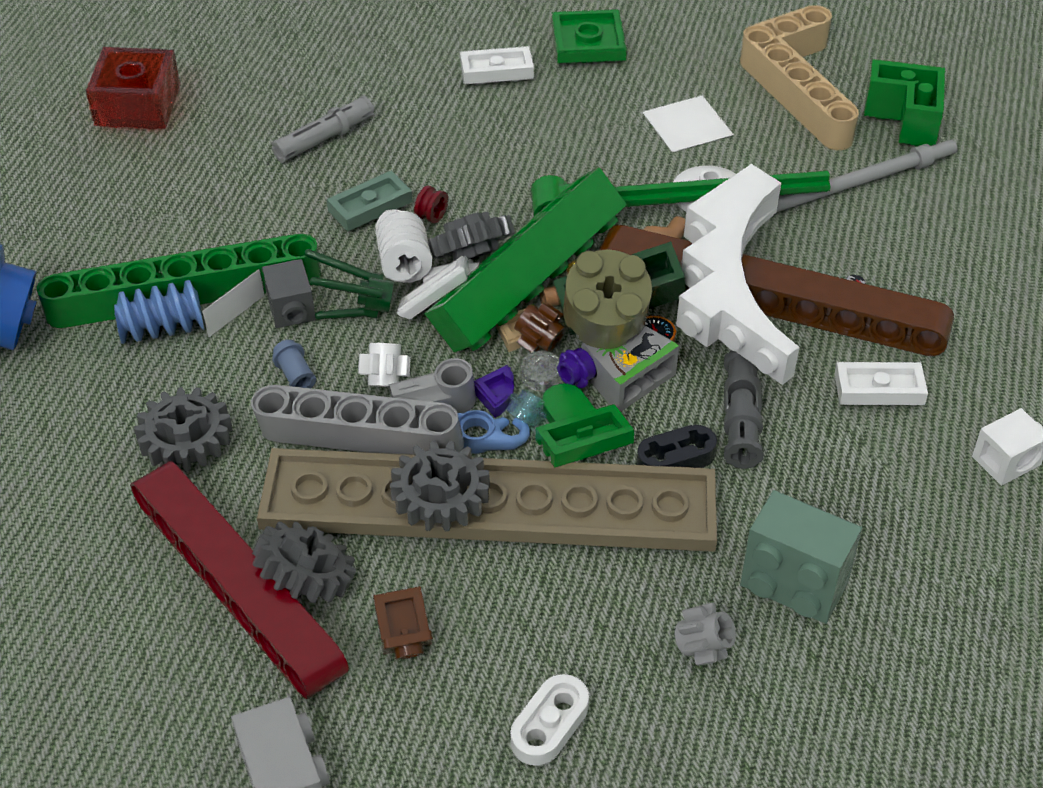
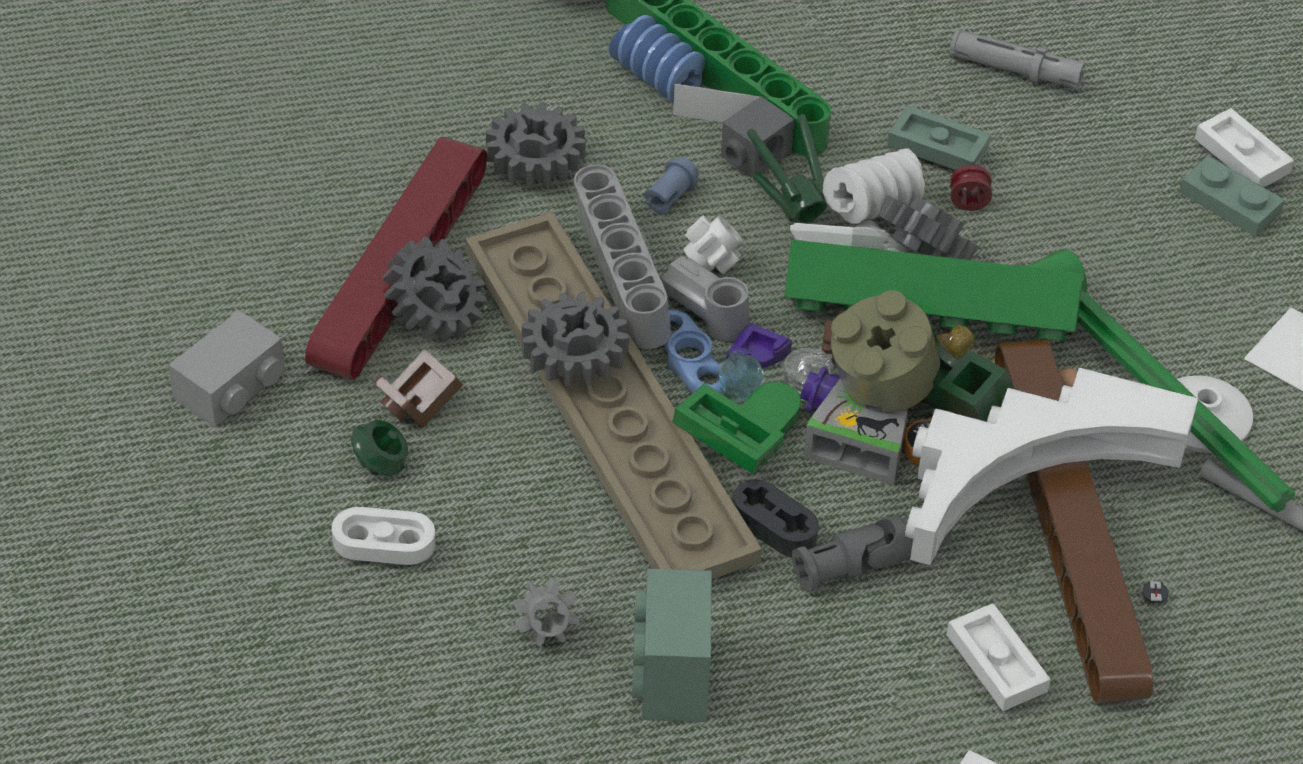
camera: 60 degrees right, 0 degrees up
none -> dark green hat [351,420,408,476]
none -> sand green plate [1179,156,1285,237]

